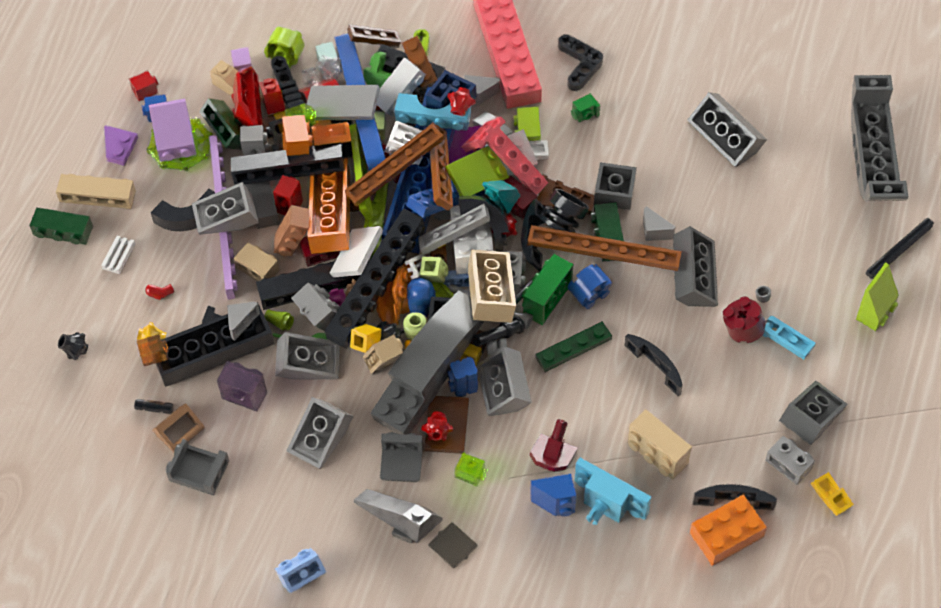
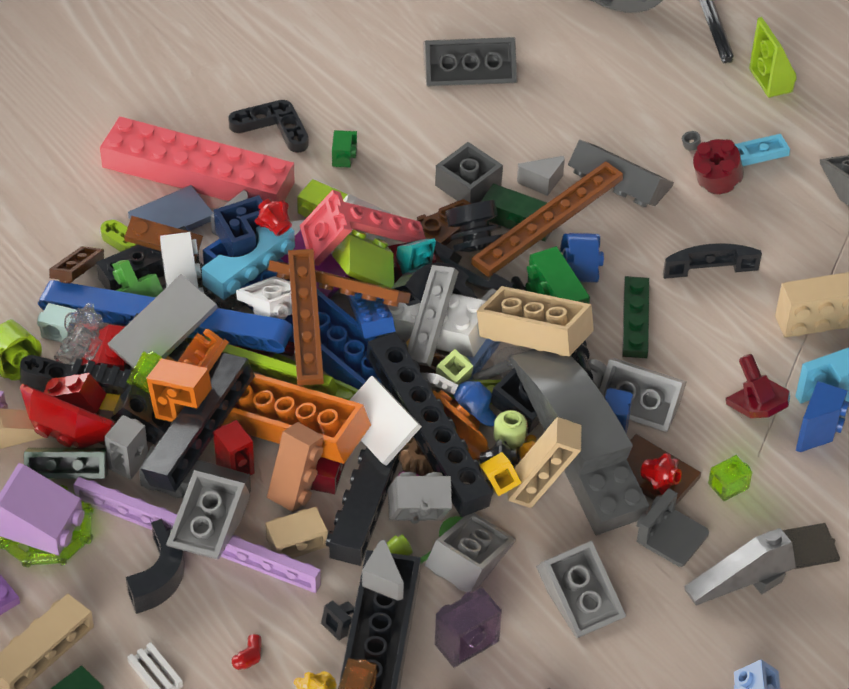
camera: 60 degrees left, 10 degrees down
none -> sand blue tile [128,185,213,231]

